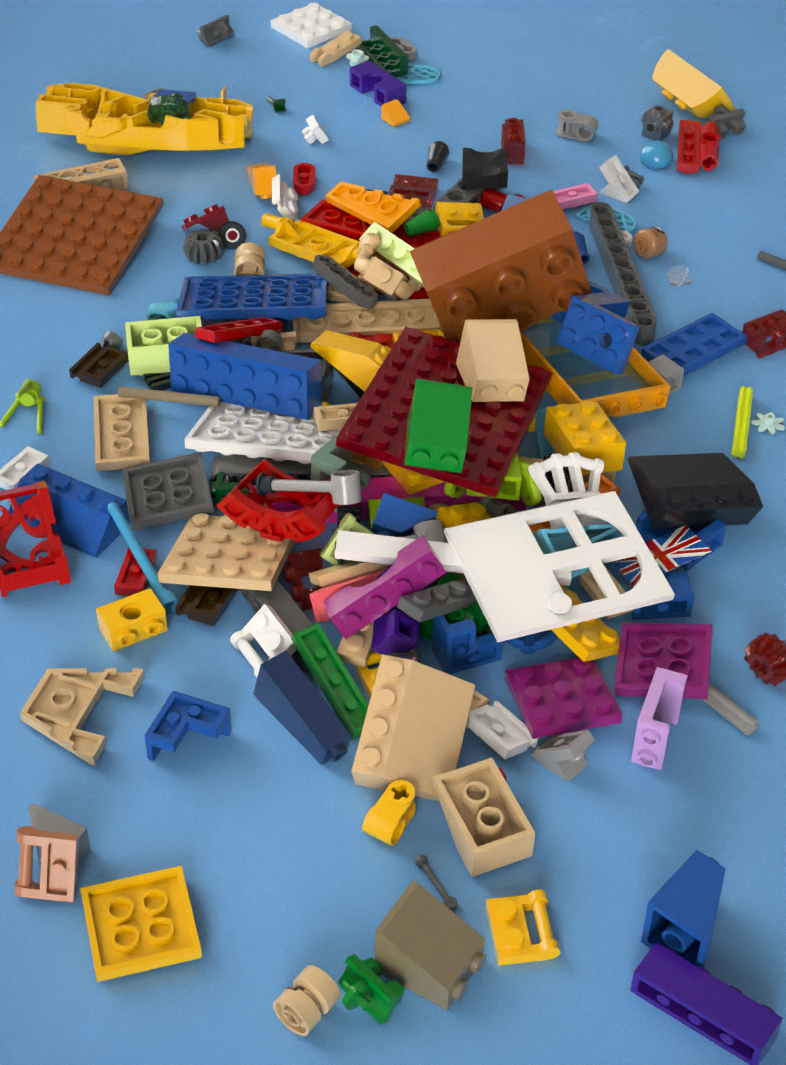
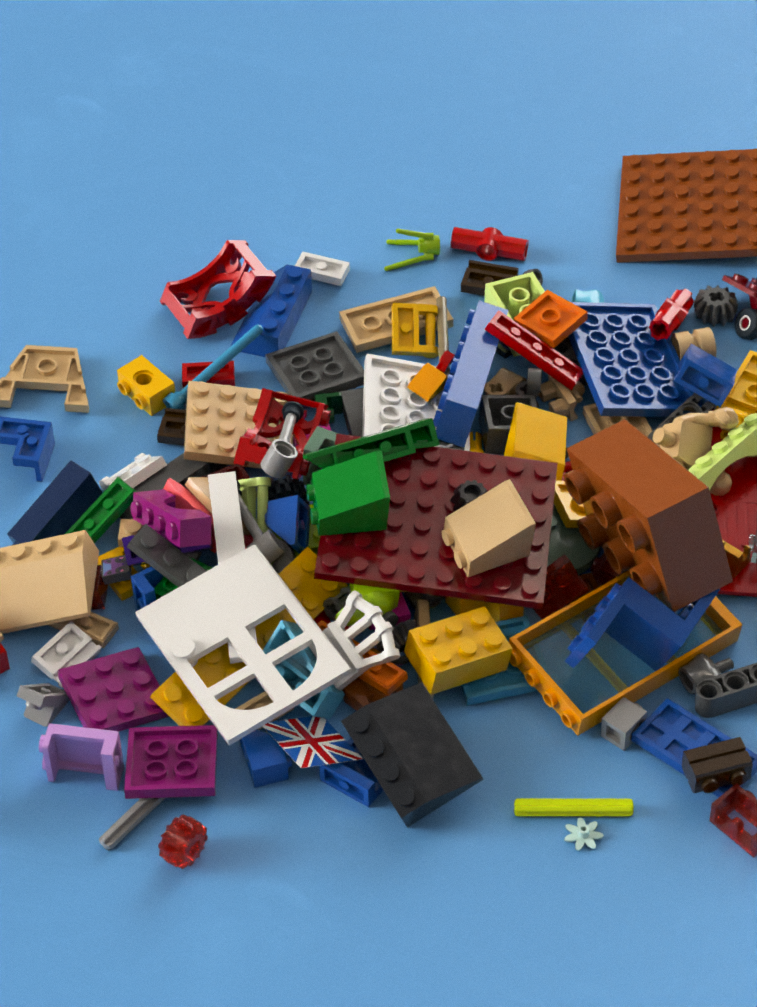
camera: 80 degrees right, 5 degrees up
none -> green wedge [303,418,440,469]
none -> yellow plate [391,303,439,358]
none -> light orange slope [407,363,447,402]
none -> red tile [436,350,455,374]
none -> red piece [450,227,529,261]
none -> black piece [450,480,488,511]
none -> orange plate [513,290,588,348]
none -> red piece [649,288,694,340]
none -> blue panel [674,343,737,407]
none -> dark brown brick [682,737,753,793]

